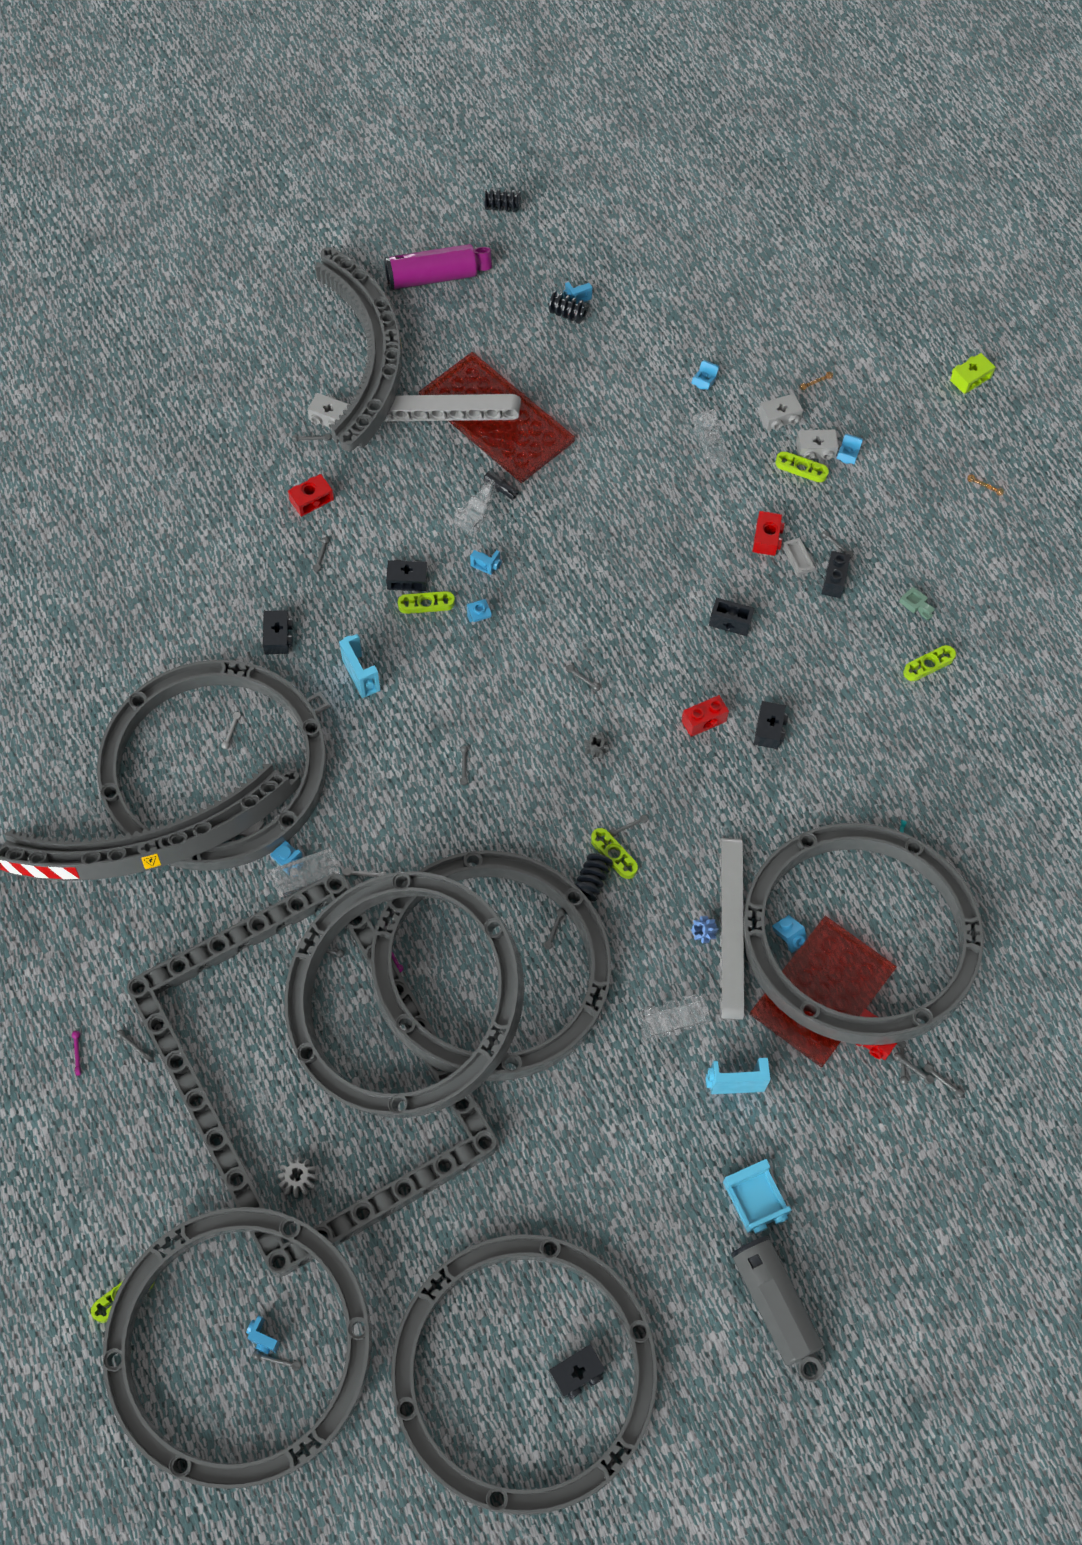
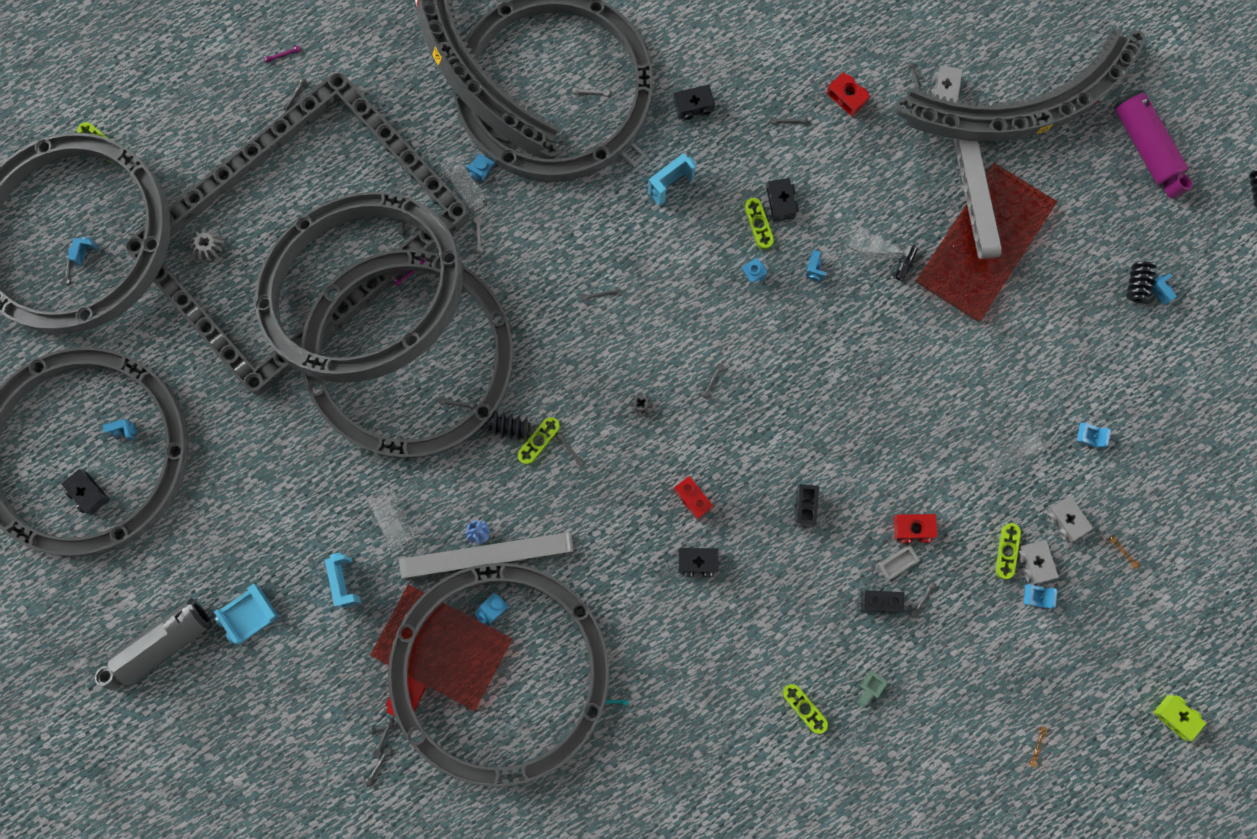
camera: 80 degrees right, 15 degrees up
none -> dark azure bracket [102,419,137,441]

